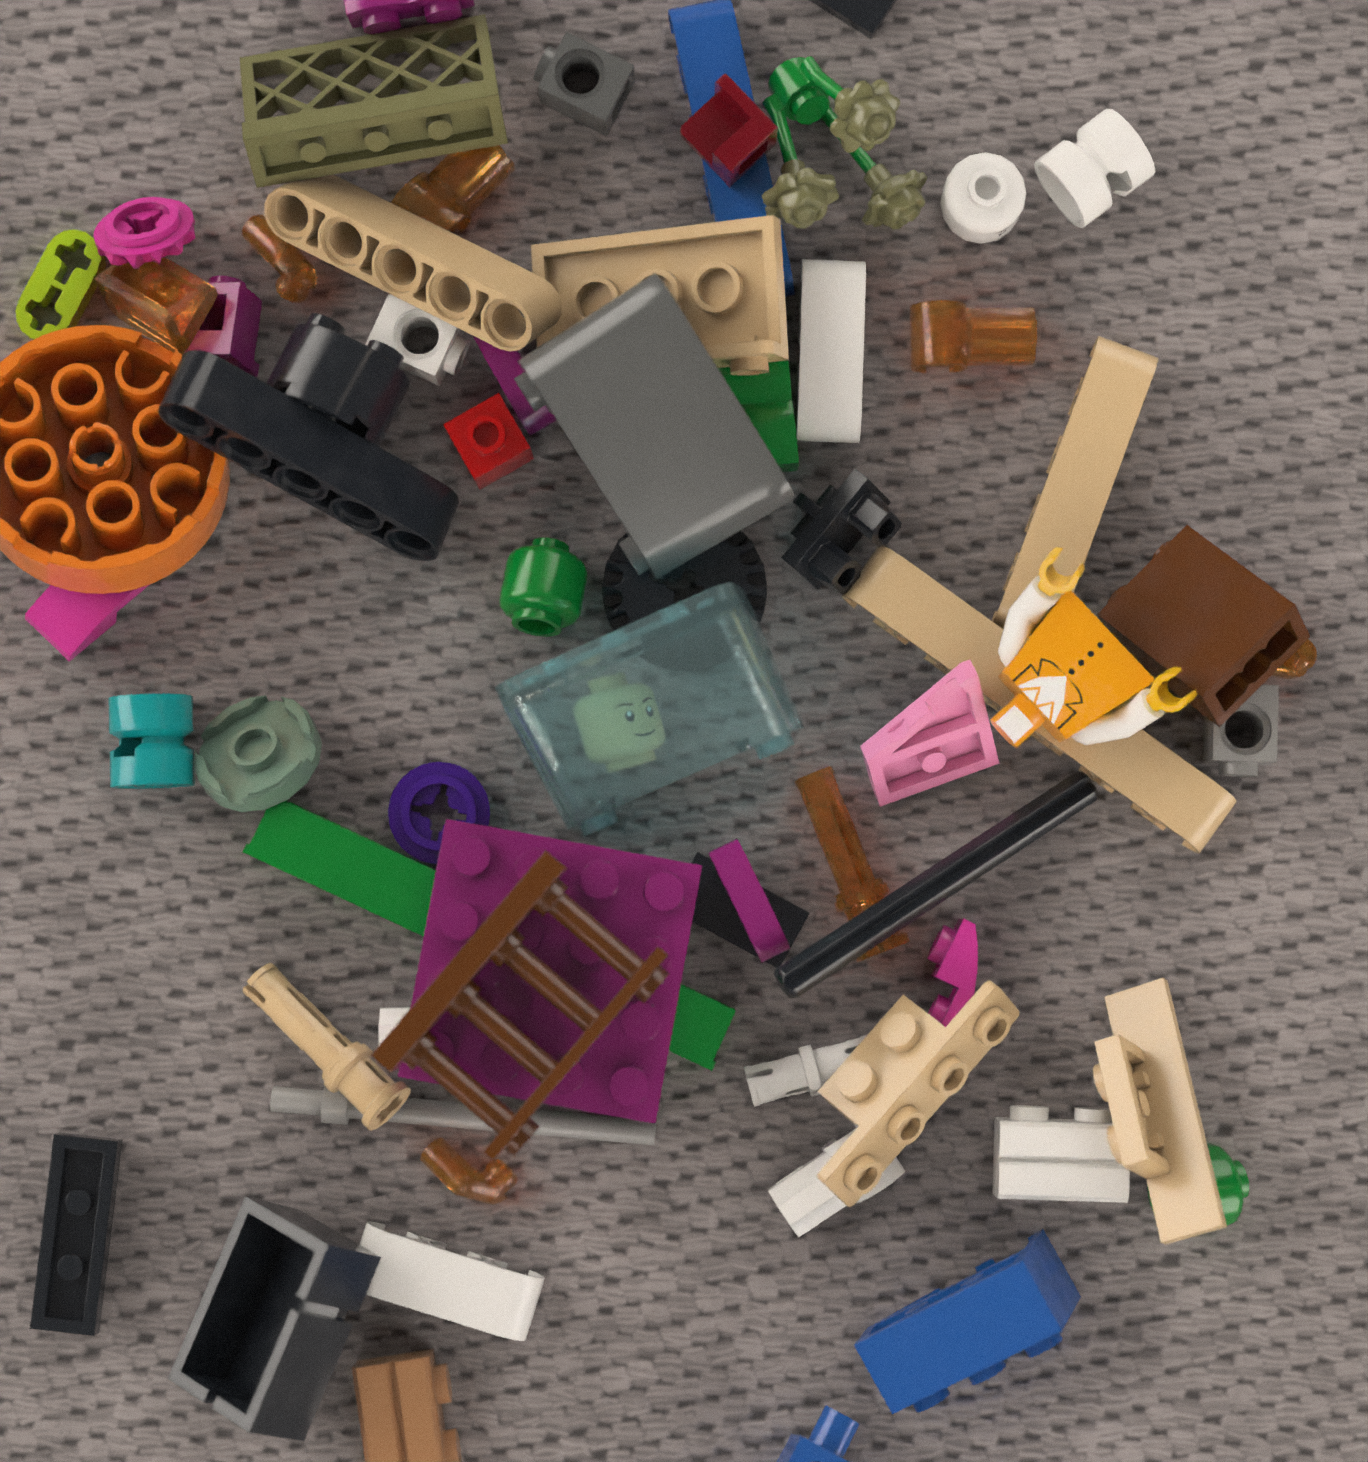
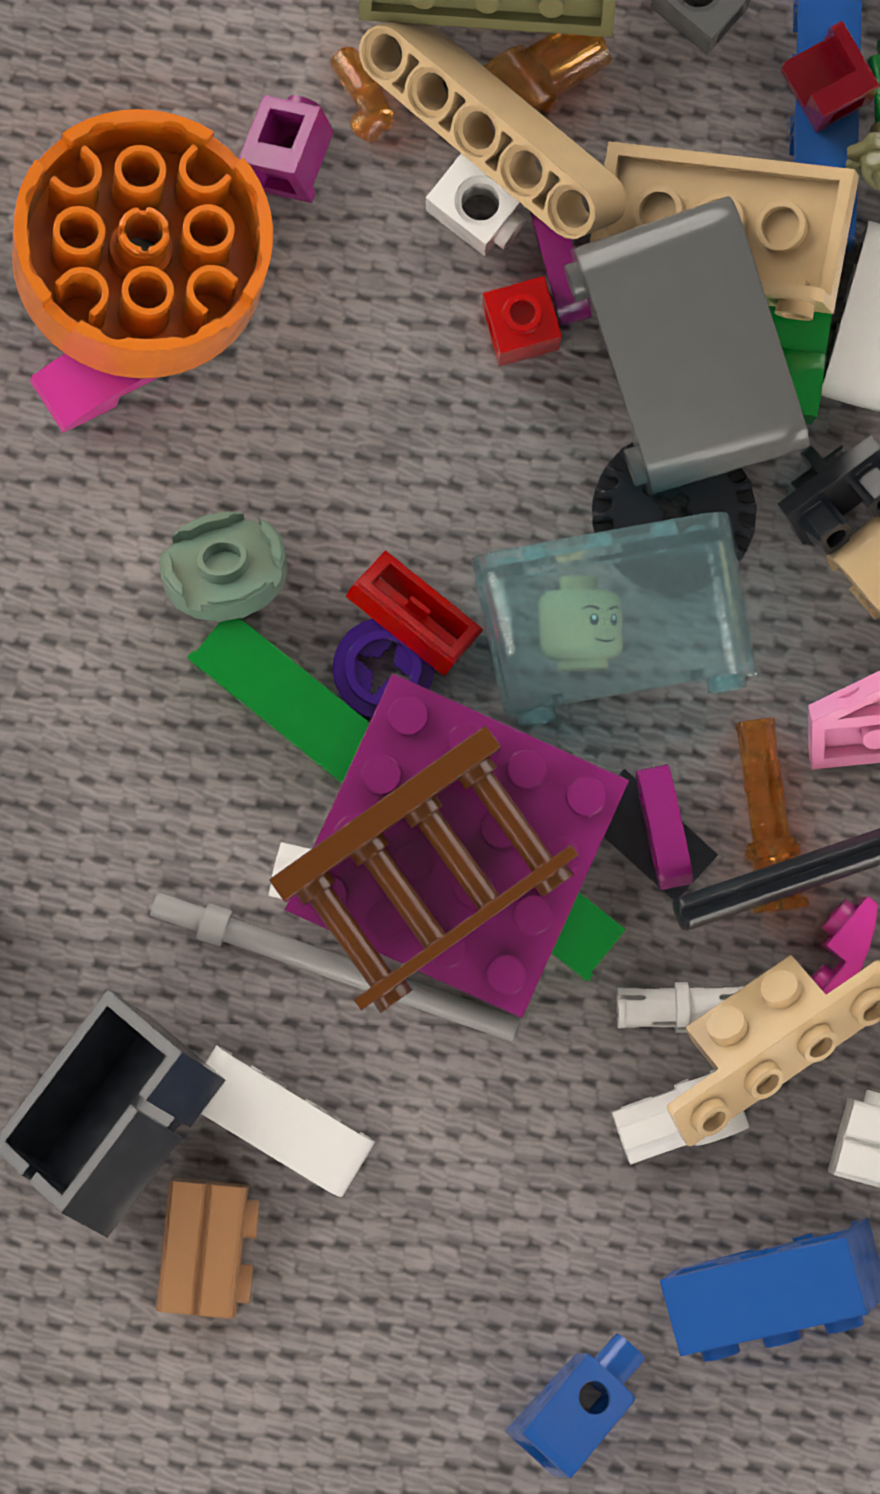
camera: 10 degrees right, 0 degrees up
lime beam [15,229,106,340] -> none
dark pink gear [94,197,196,268] -> none
clear orange slope [94,257,218,355] -> none
teal wheel [108,693,195,789] -> none
black beam [158,350,459,561] -> none
tan pin [243,963,411,1131] -> none
black brick [266,313,410,447] -> none
clear orange arm [420,1137,517,1205] -> none
green head [499,537,588,637] -> none
none -> red tile [345,550,484,676]

